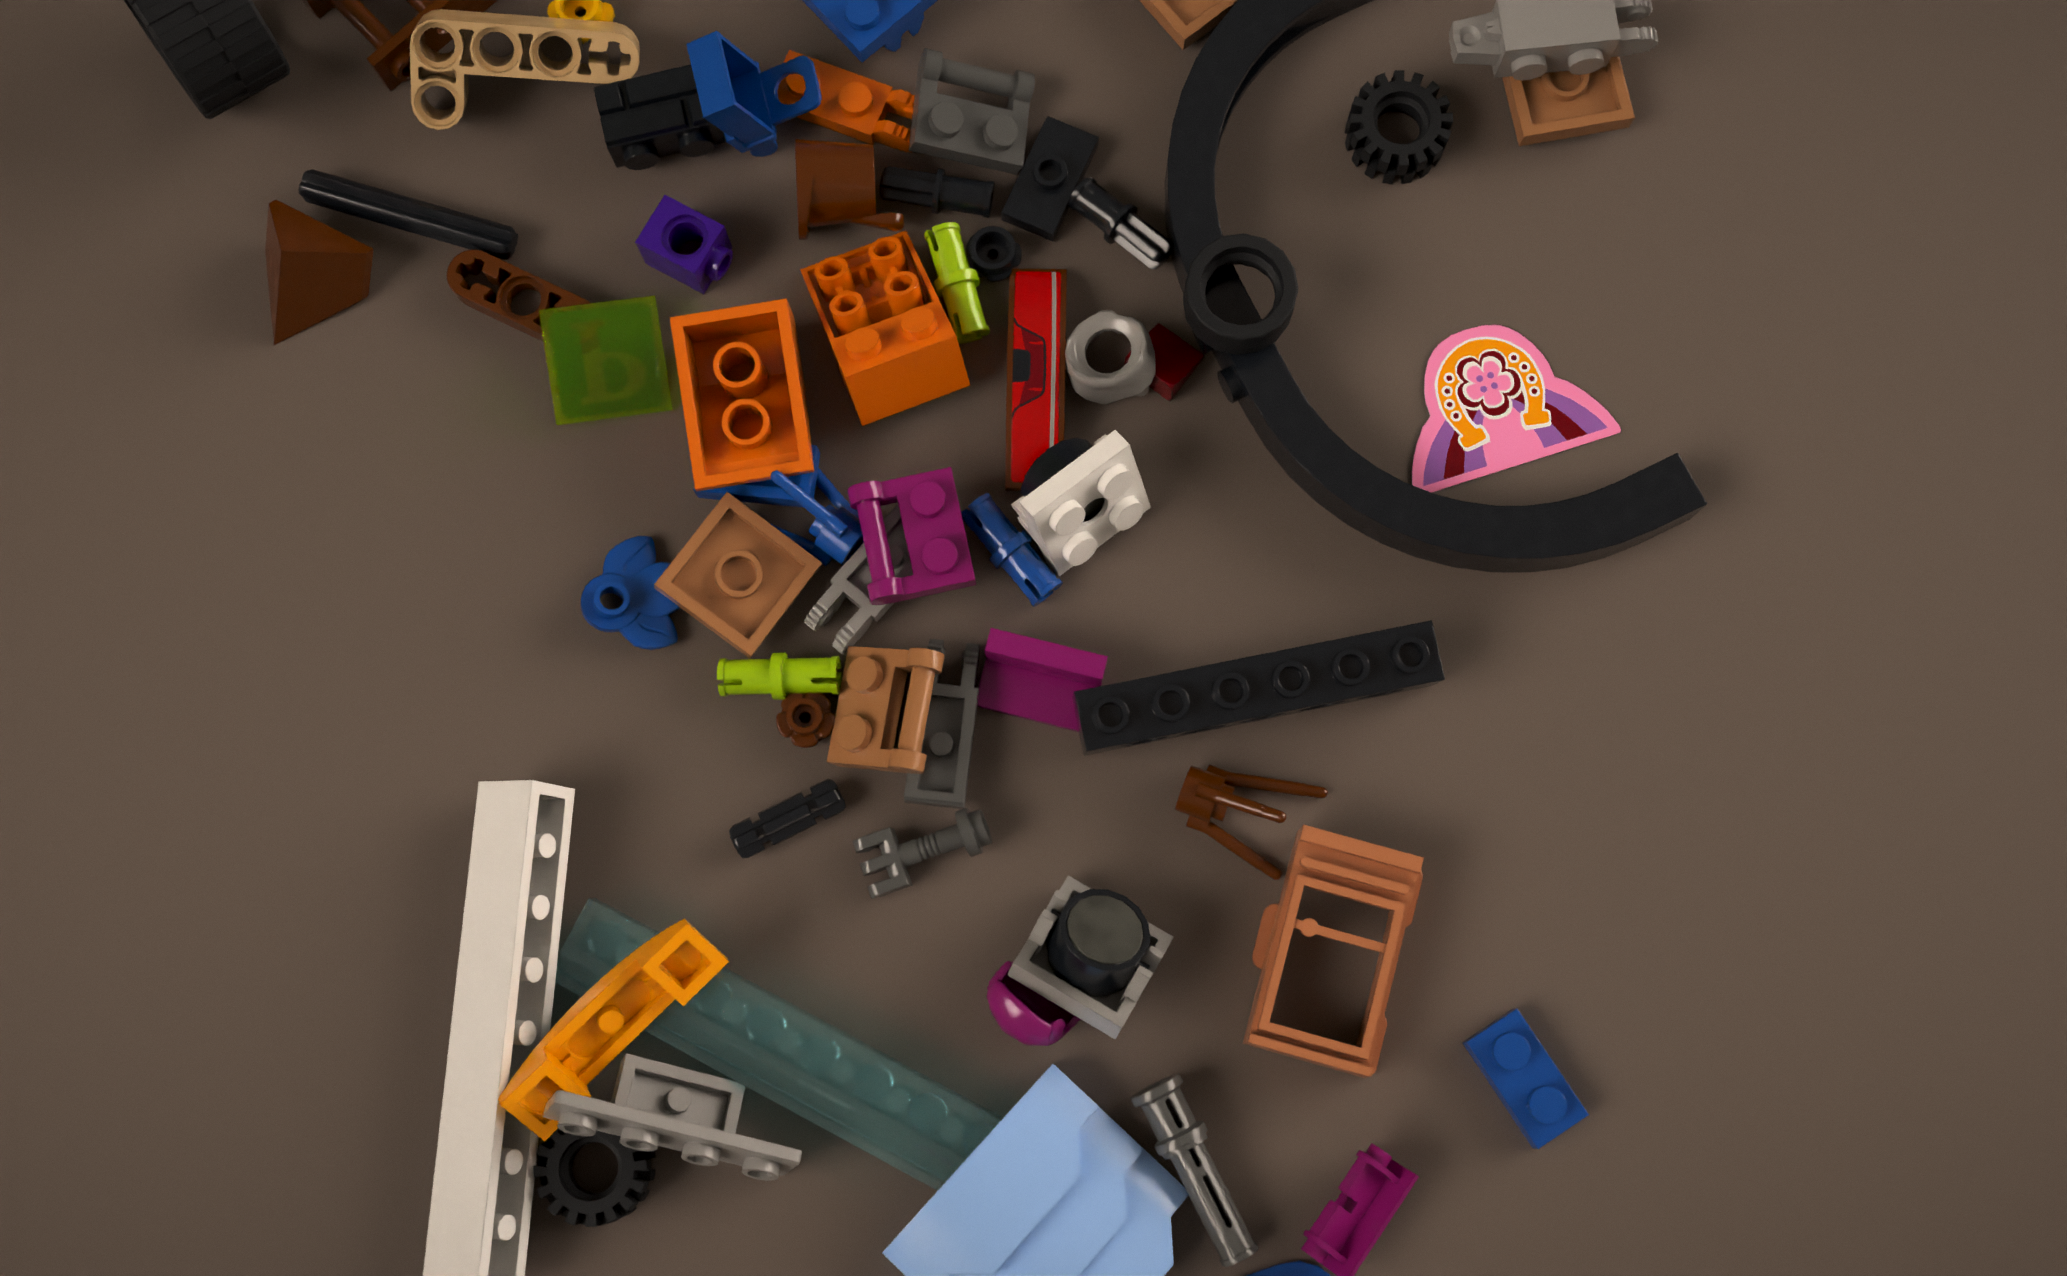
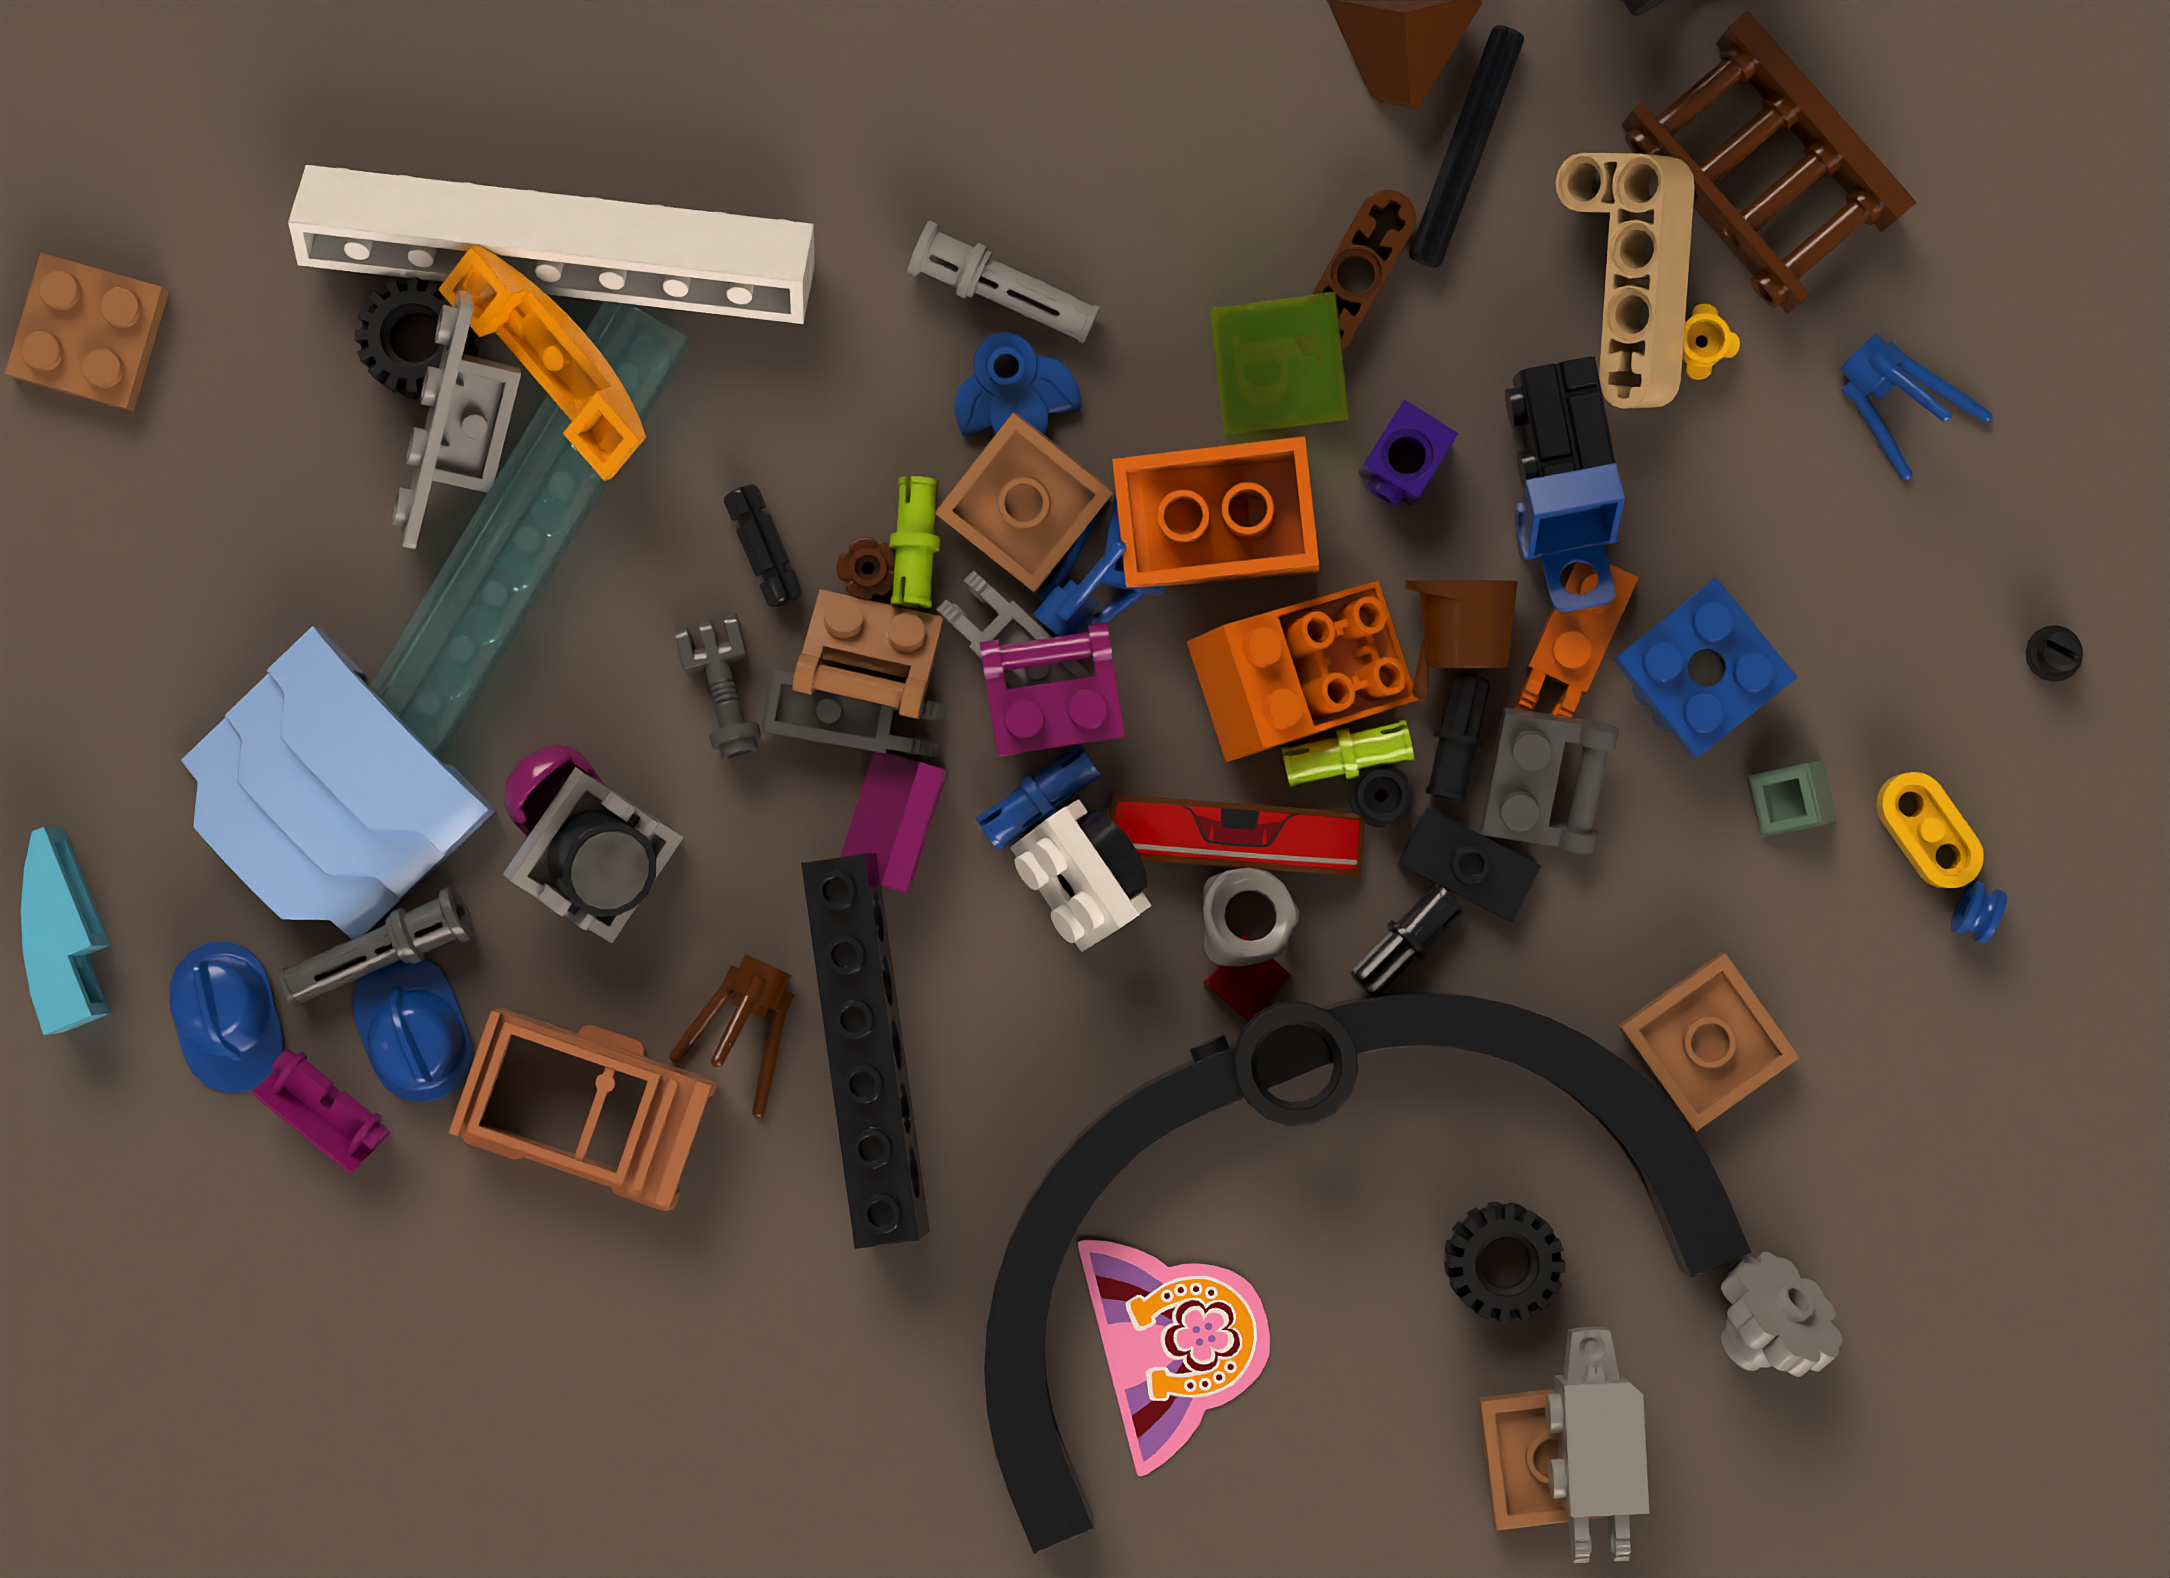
camera: 90 degrees right, 10 degrees up
blue plate [1462,1008,1589,1149] -> none
none -> blue piece [352,958,473,1103]
none -> light grey pin [907,220,1100,344]

